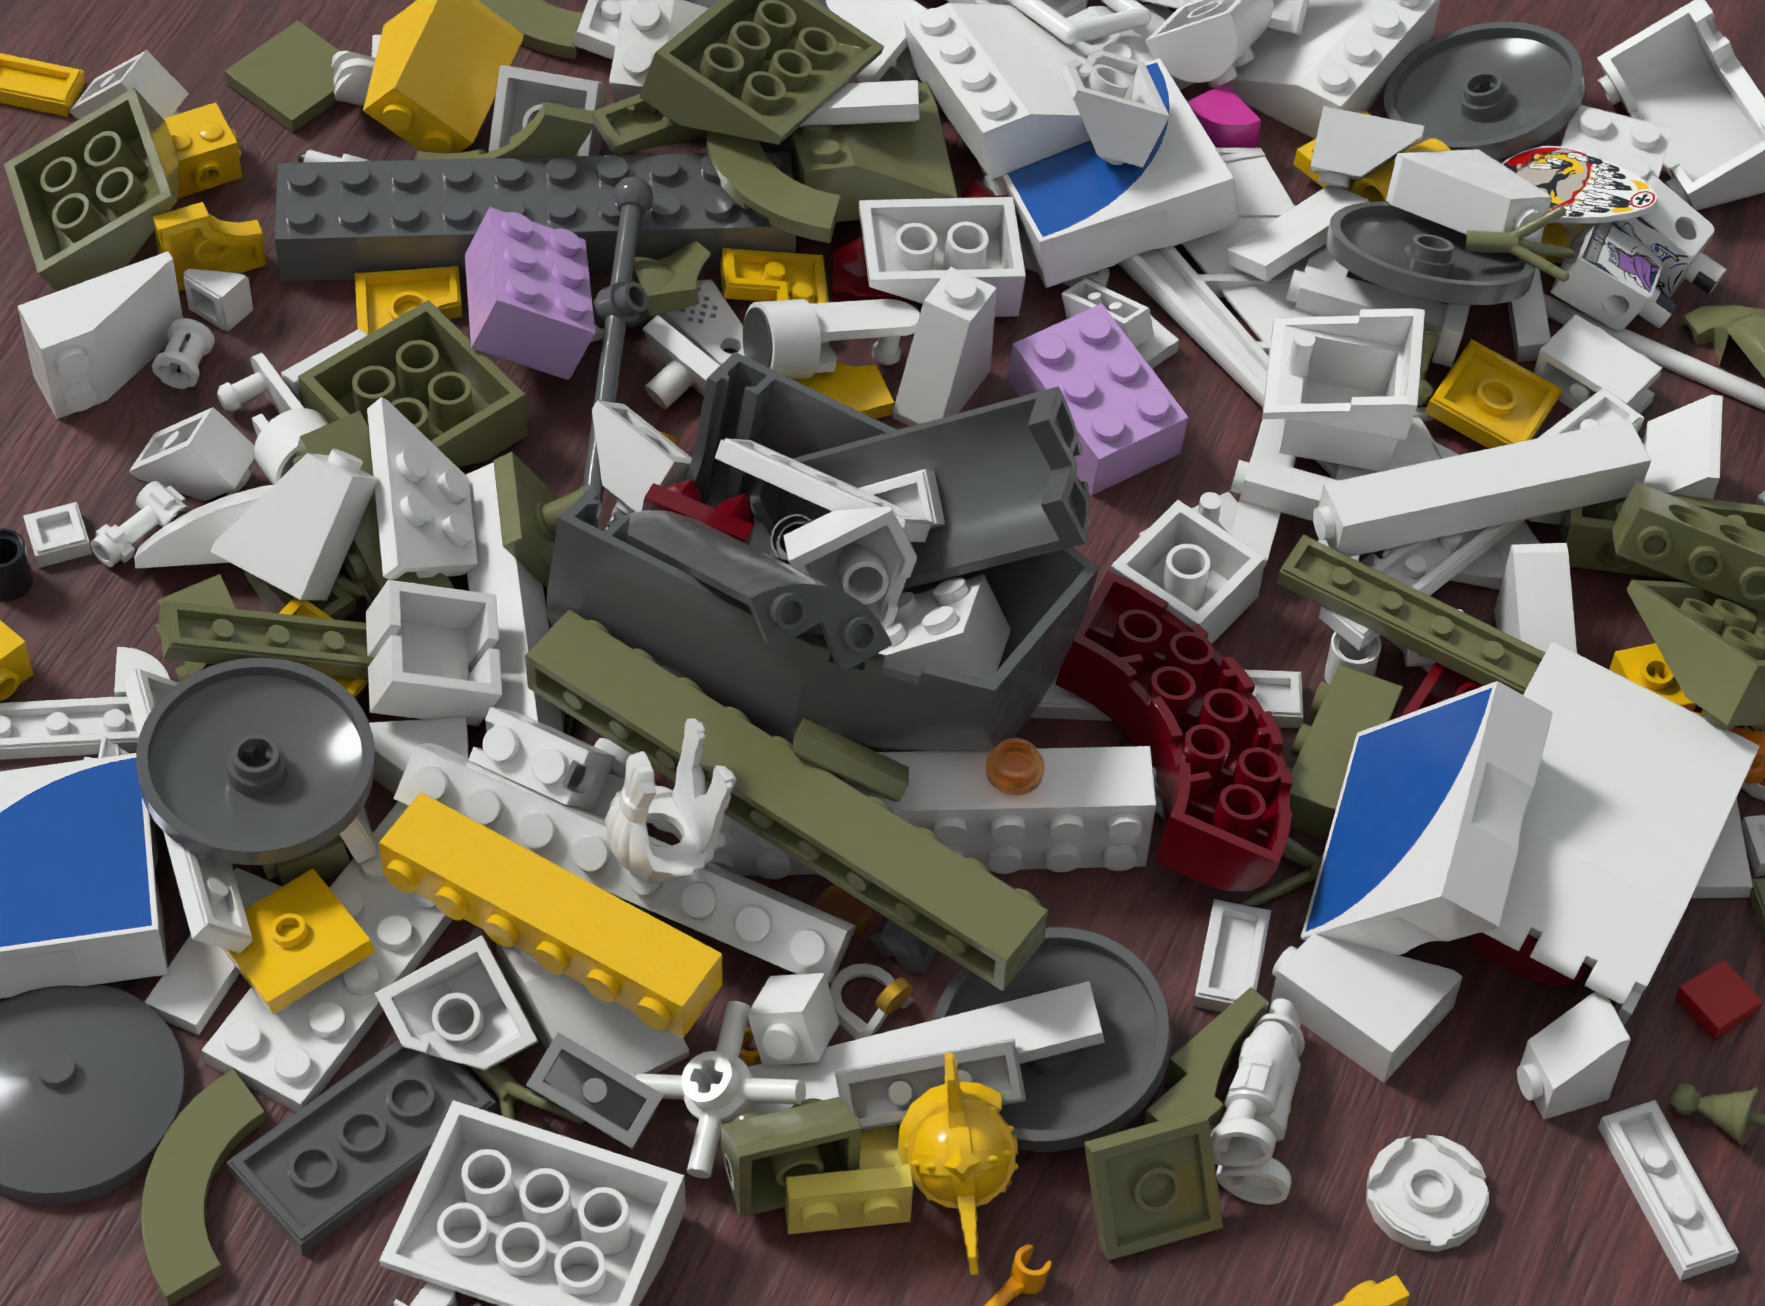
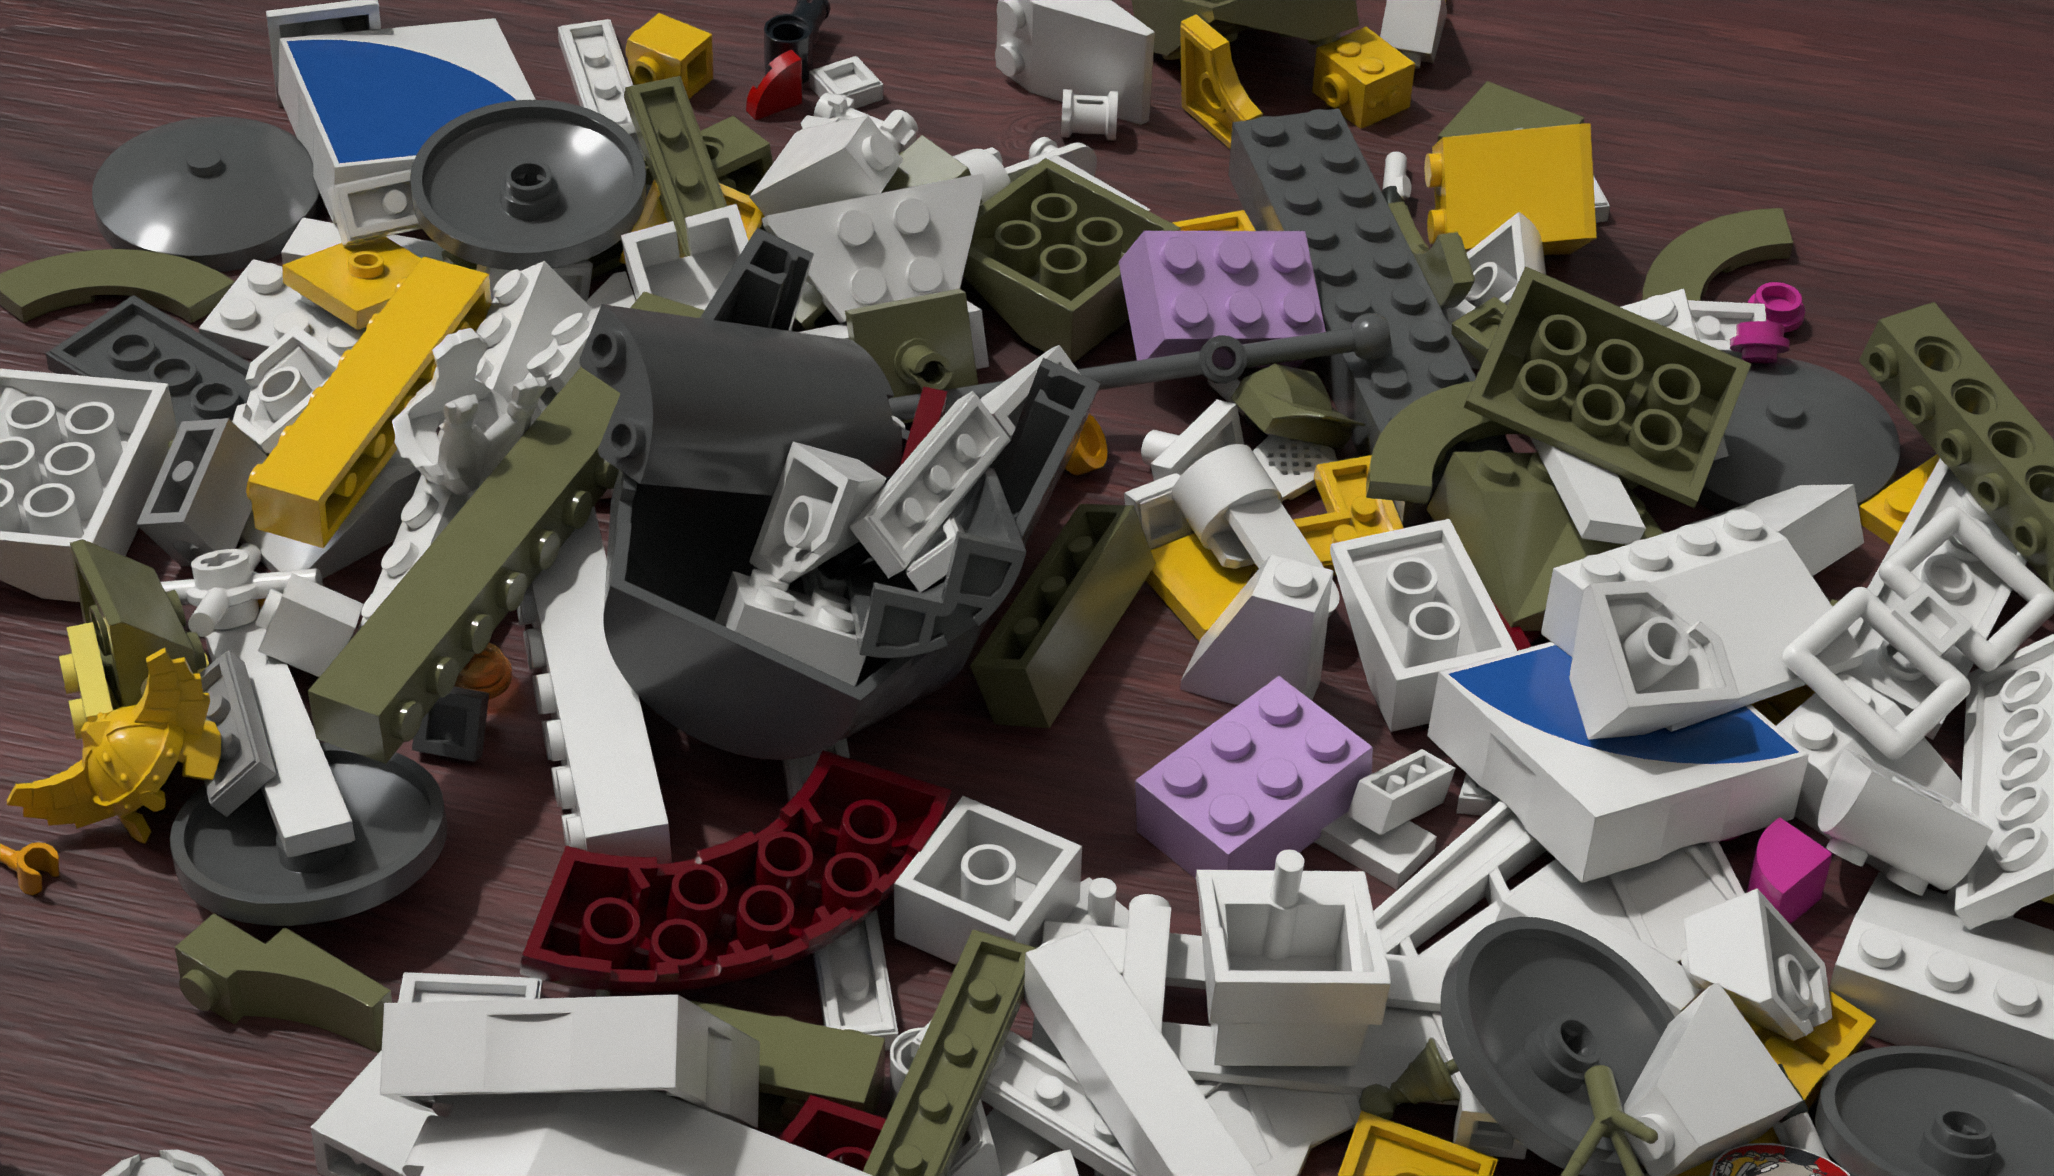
camera: 80 degrees right, 10 degrees down
white slope [129,407,255,501] -> none
white slope [183,269,253,332] -> none
olive tile [792,717,909,802] -> none
clear orange plate [985,738,1045,795] -> none
olive tile [1084,1110,1223,1261] -> none
white piece [1211,998,1305,1205] -> none
none -> red tile [746,50,802,120]

